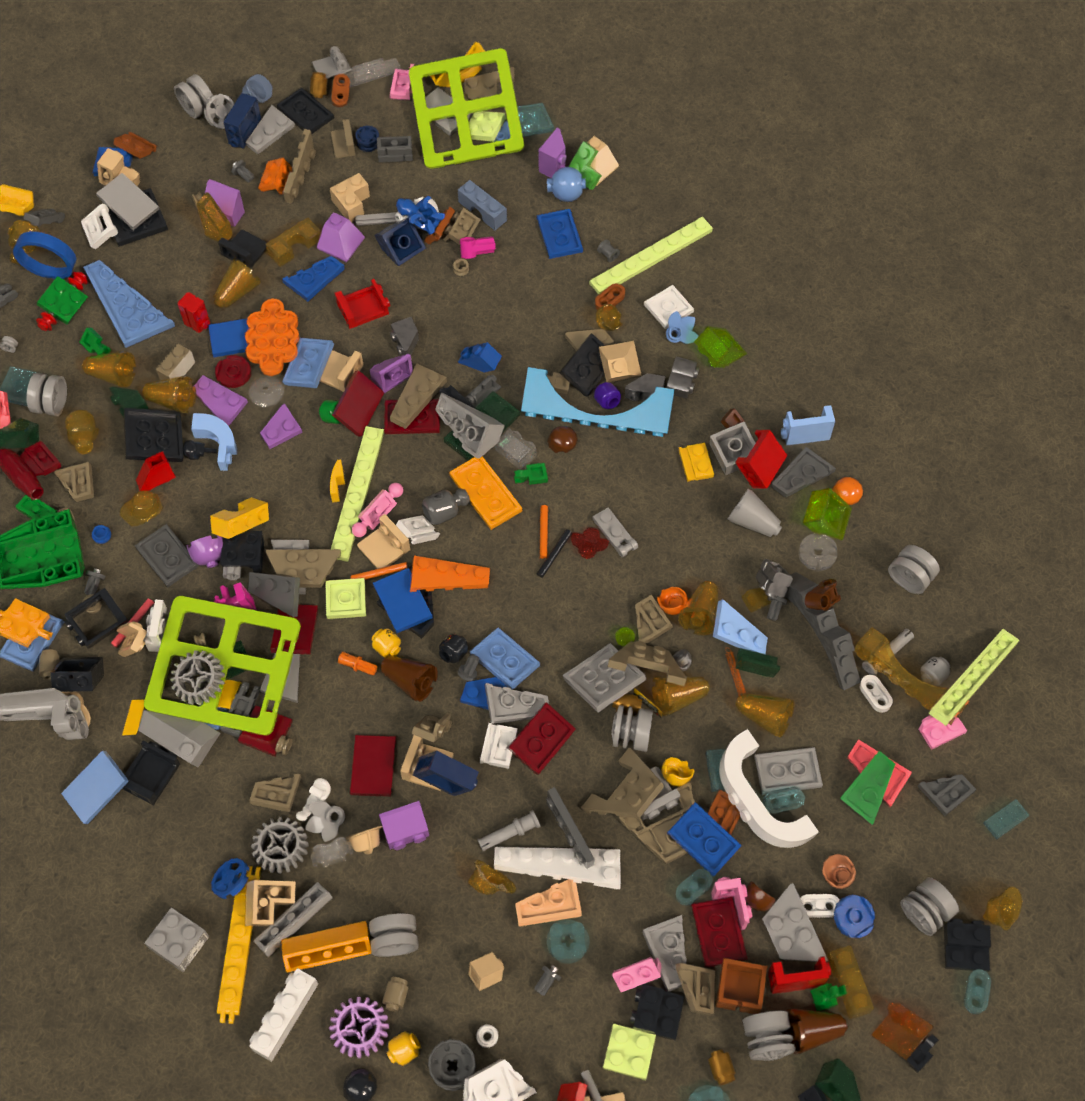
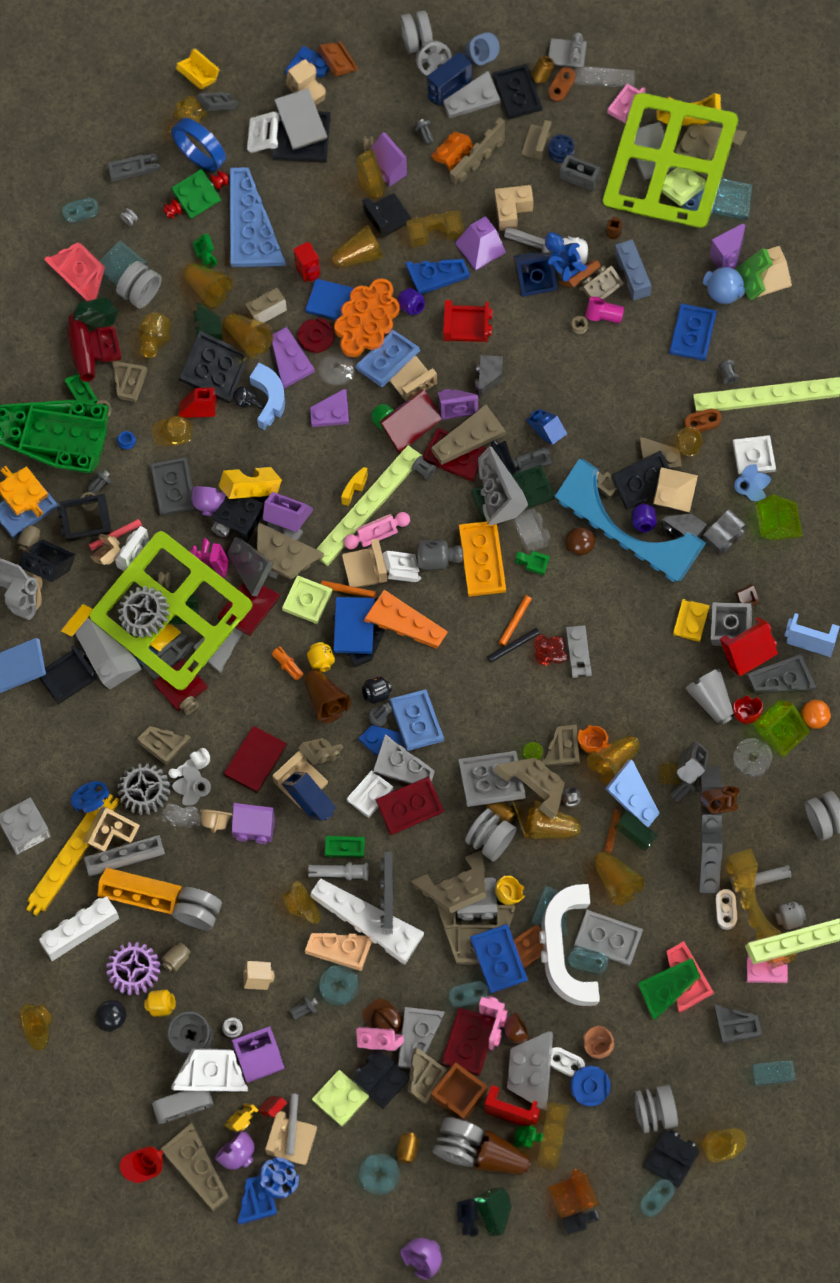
camera: 30 degrees right, 5 degrees up
none -> medium lavender slope [232,1026,285,1083]
none -> medium lavender slope [263,492,313,532]
none -> green plate [325,836,365,858]
none -> reddish brown piece [362,998,404,1034]
none -> dark purple head [398,288,425,316]
none -> dark grey bush [411,456,436,480]
none -> reddish brown piece [606,217,622,239]
none -> red hair [732,695,763,724]

